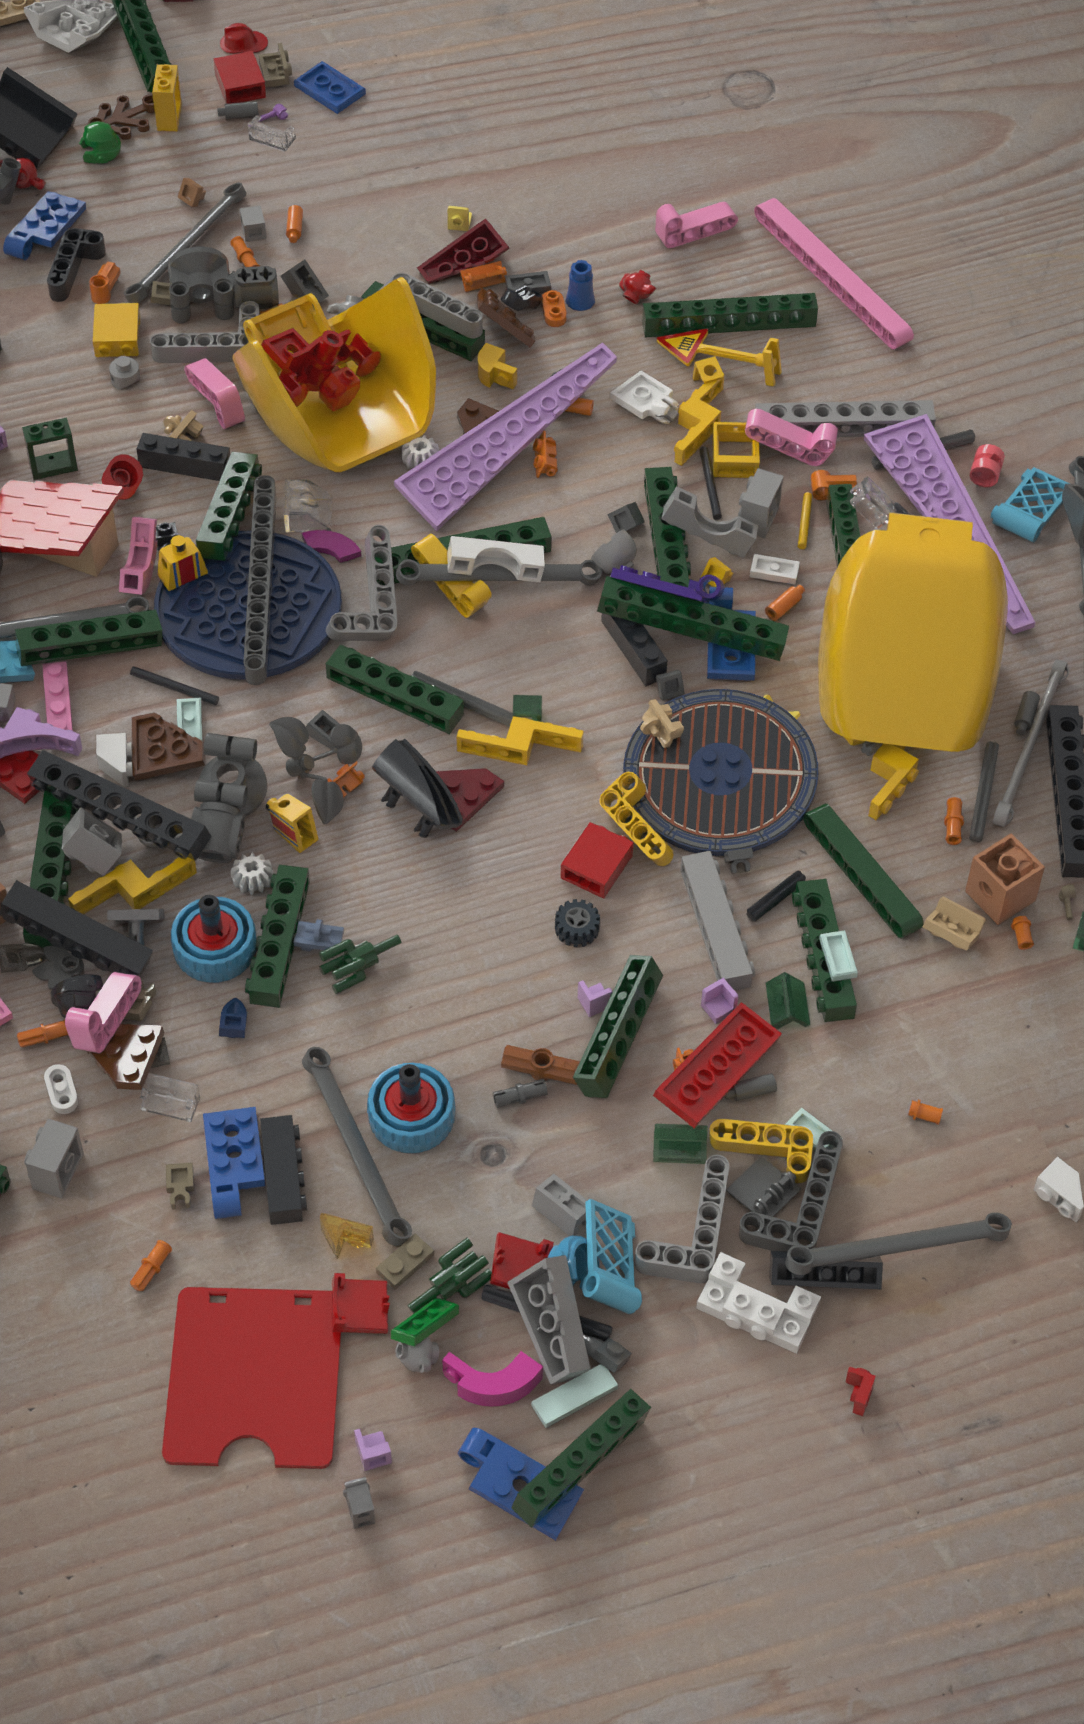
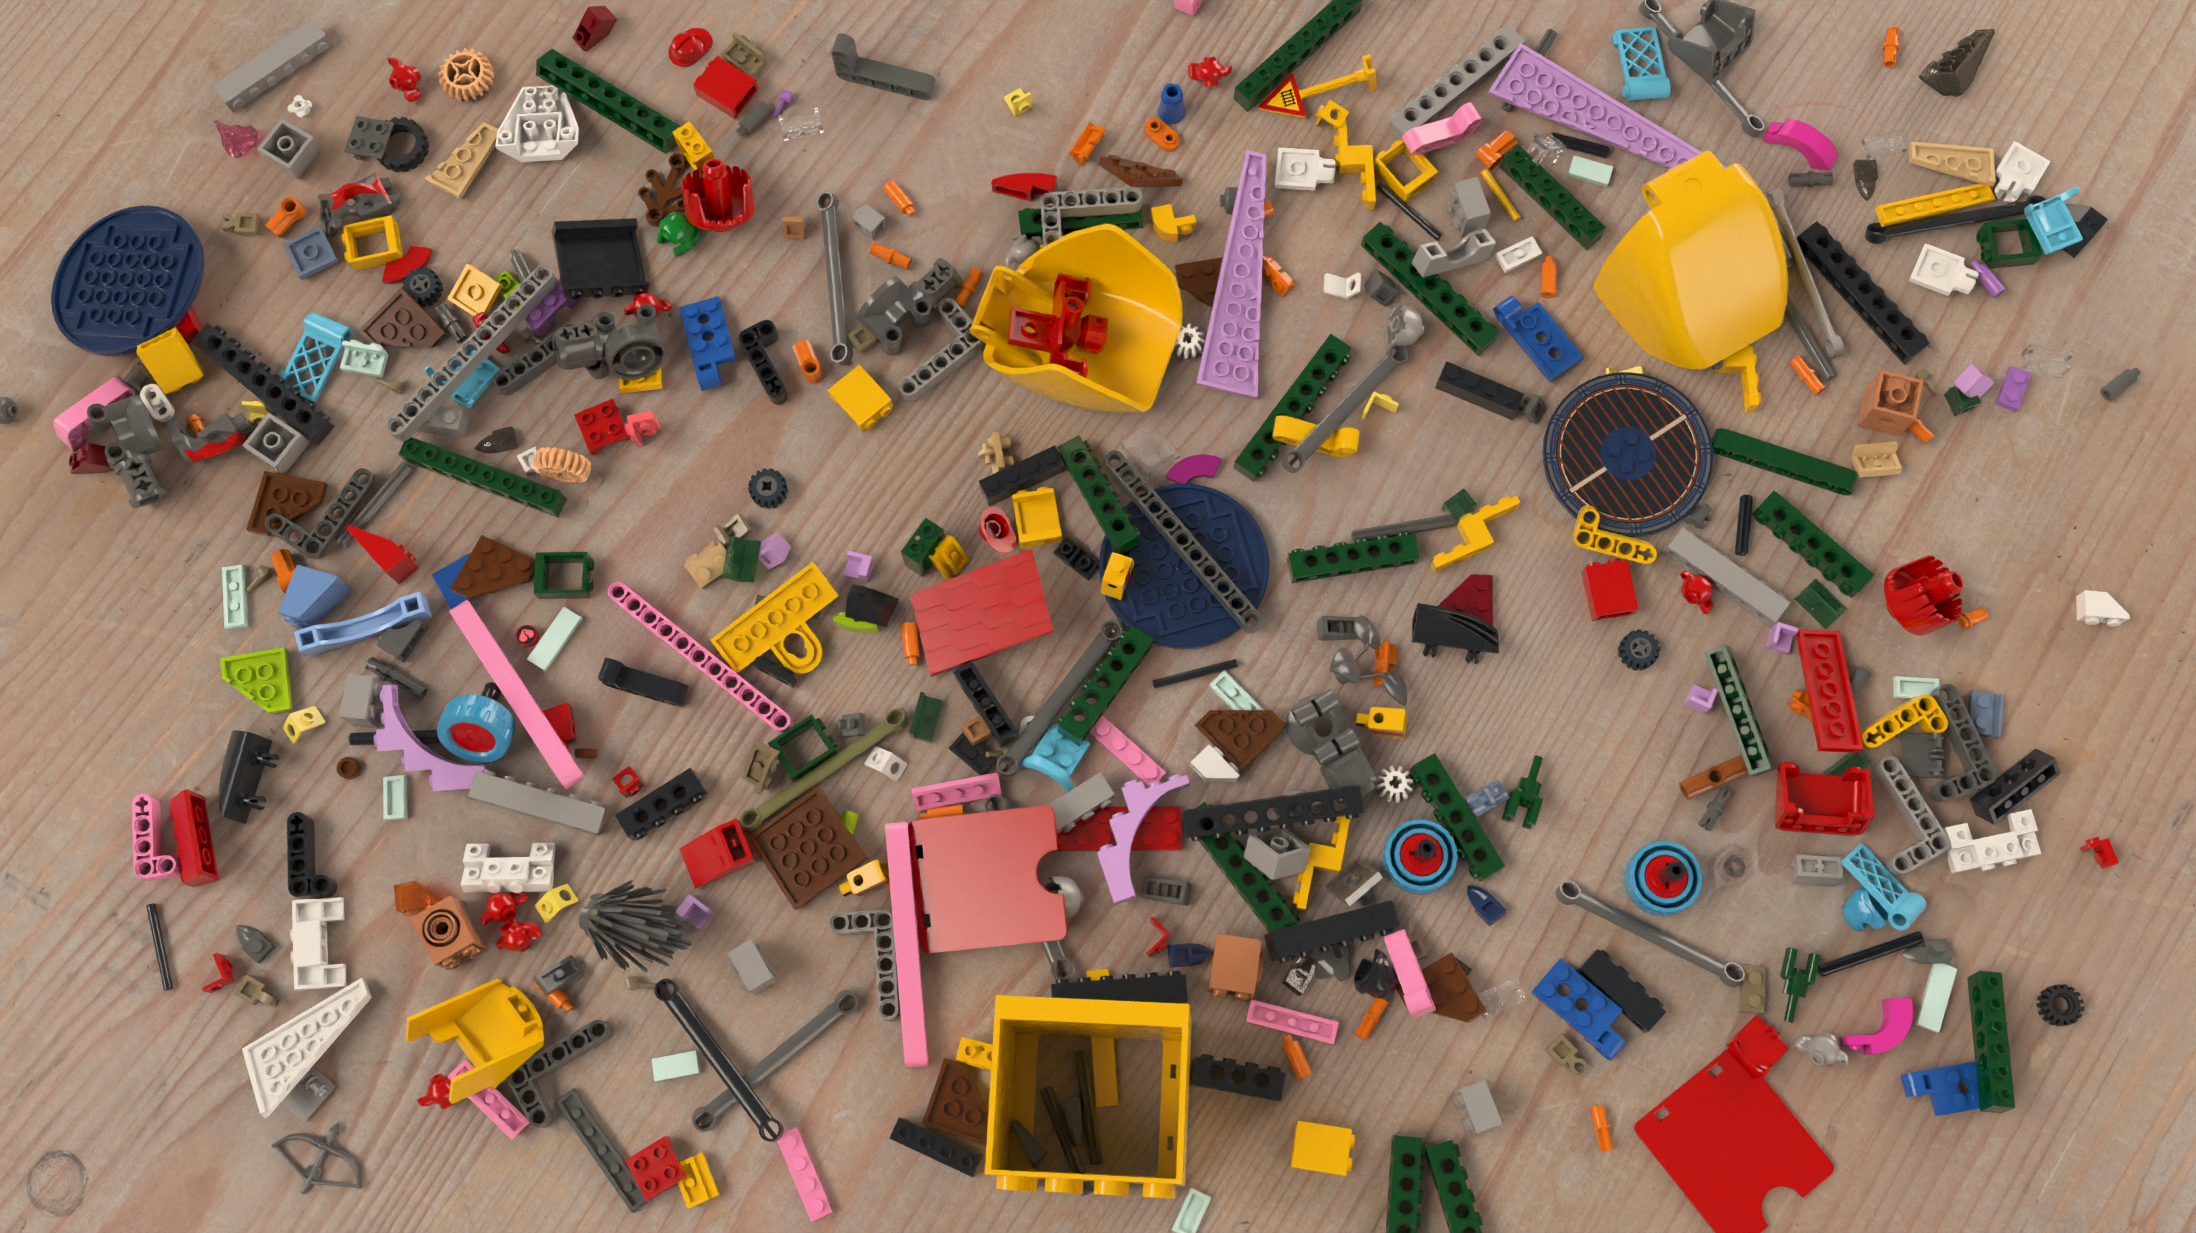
camera: 35 degrees left, 20 degrees up
white plate [44,1064,78,1114] -> none
light grey piece [109,356,140,389] -> none
bright pink arch [119,517,157,595] -> none
bright pink beam [184,358,245,429] -> none
dark grey arch [280,259,329,307] -> none
blue tile [294,61,366,114] -> none
clear yellow slope [320,1212,374,1259] -> none
light grey beam [326,525,398,641] -> none
flat silver piece [343,1477,375,1529] -> none
lavender panel [354,1429,392,1471] -> none
green tile [391,1297,459,1347] -> none
dark red wedge [417,218,510,284] -> none
white arch [447,536,545,582] -> none
red piece [490,1232,554,1289] -> none
black piece [500,286,543,311] -> none
dark grey plate [505,271,551,293] -> none
light grey wedge [508,1255,590,1384] -> none
dark green brick [597,576,789,661] -> none
dark purple hinge [611,565,724,603] -> none
tan hips [640,699,684,748] -> none
yellow tile [701,557,734,587] -> none
dark grey piece [785,1212,1012,1275] -> none
light aqua tile [820,930,858,981] -> none
coral wheel [969,444,1005,487] -> none
none -> red piece [681,159,755,232]
none -> dark grey beam [831,33,936,100]
none -> yellow plate [928,534,970,580]
none -> red slope [991,173,1057,201]
none -> yellow panel [1012,487,1062,549]
none -> white bracket [1324,273,1361,299]
none -> light yellow bracket [1361,392,1399,419]
none -> red piece [1680,570,1713,614]
none -> red windscreen [1775,762,1875,836]
none -> red piece [1884,555,1964,636]
none -> sand blue plate [1968,690,2004,739]
none -> black tyre [2036,984,2084,1026]

